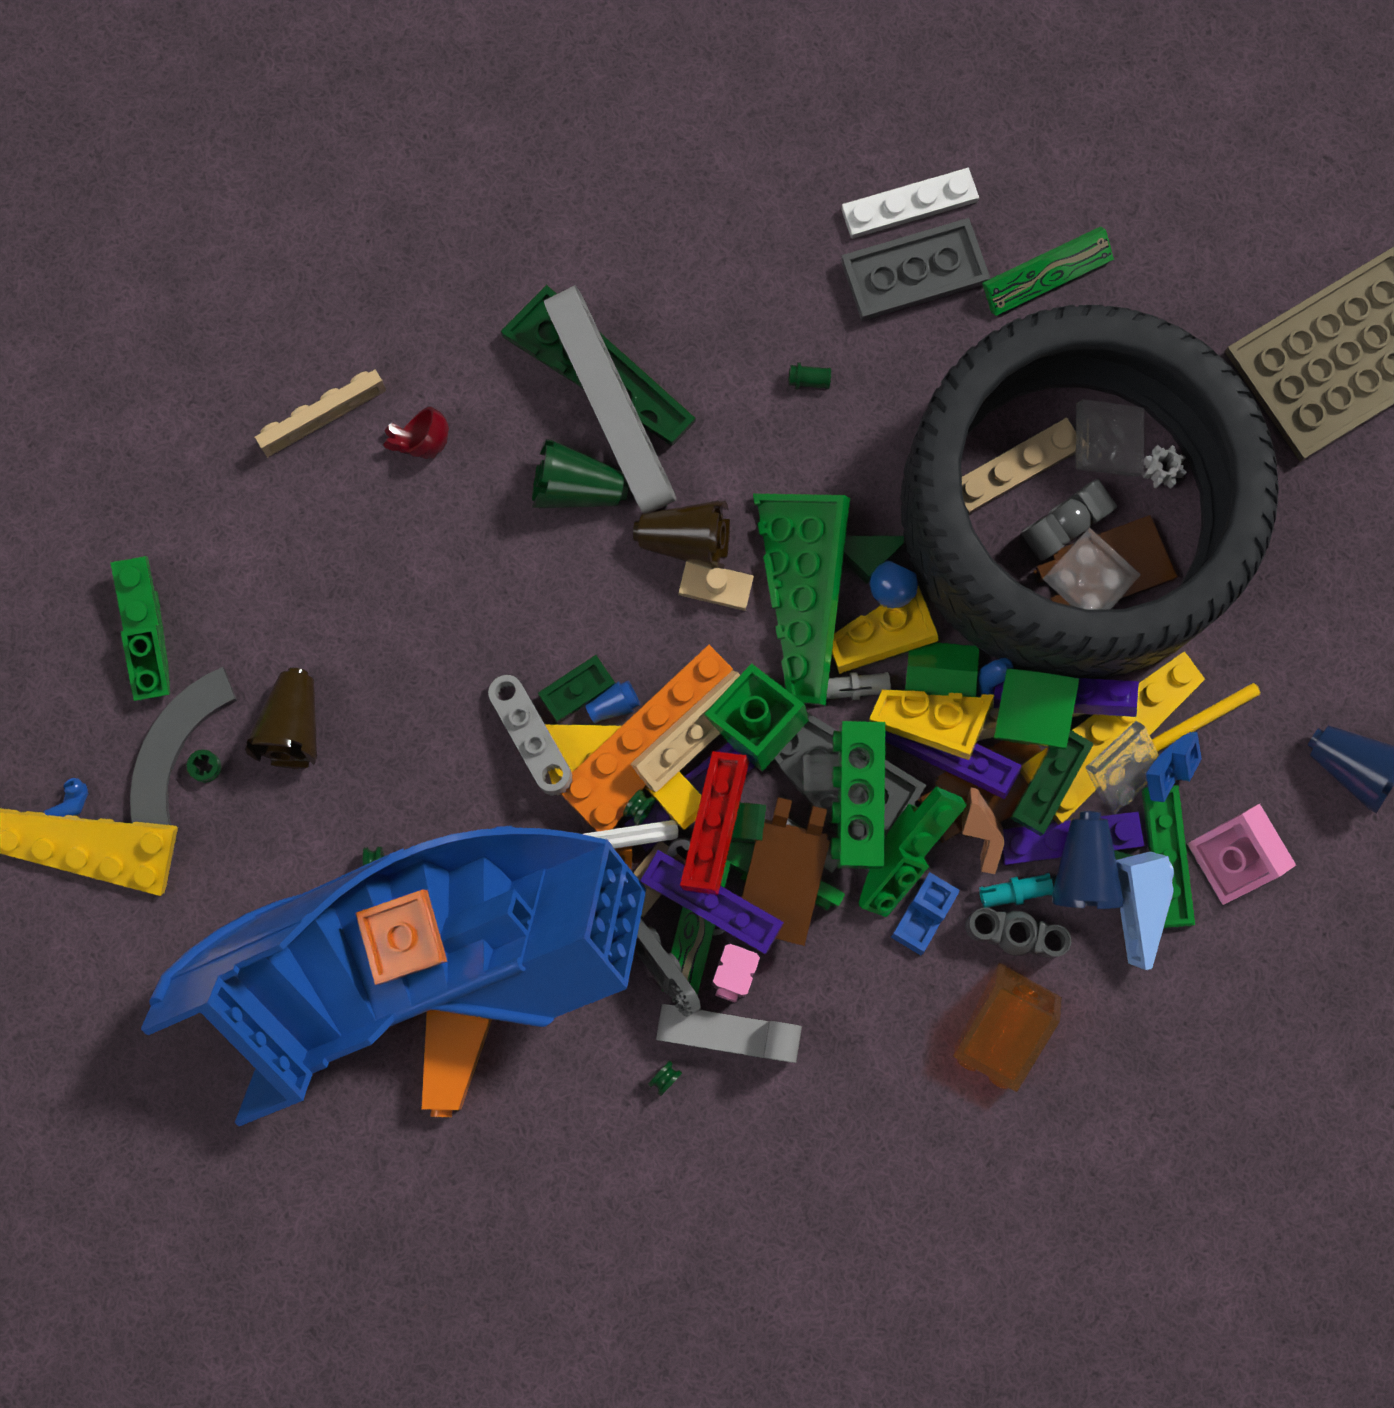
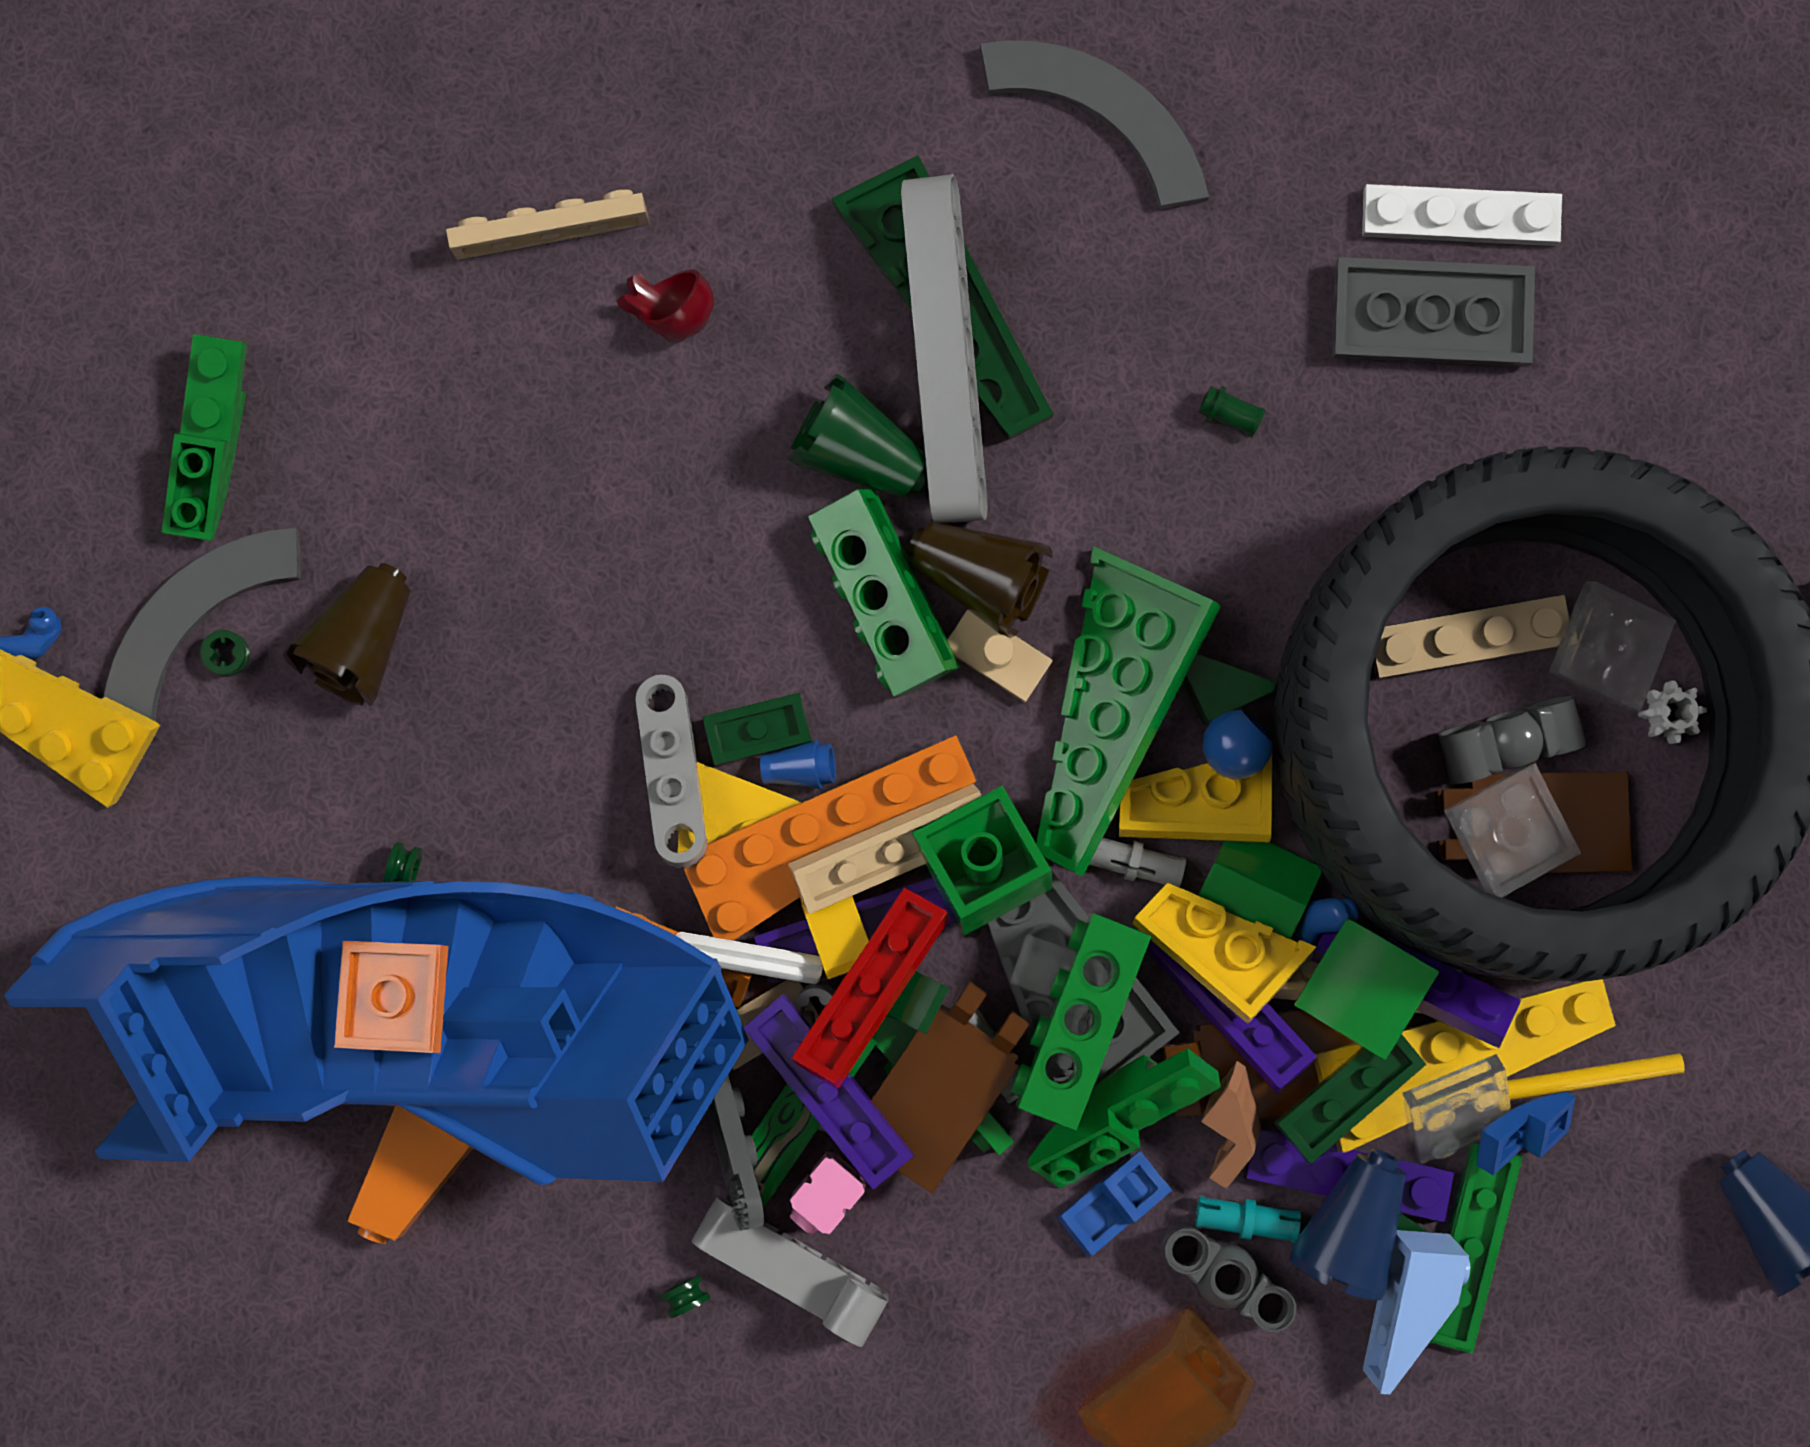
camera: 20 degrees right, 5 degrees up
dark green bush [623,789,656,825] -> none
green tile [982,227,1114,316] -> none
bright pink slope [1187,804,1296,905] -> none
none -> green brick [808,489,961,697]
none -> dark grey tile [980,40,1209,210]

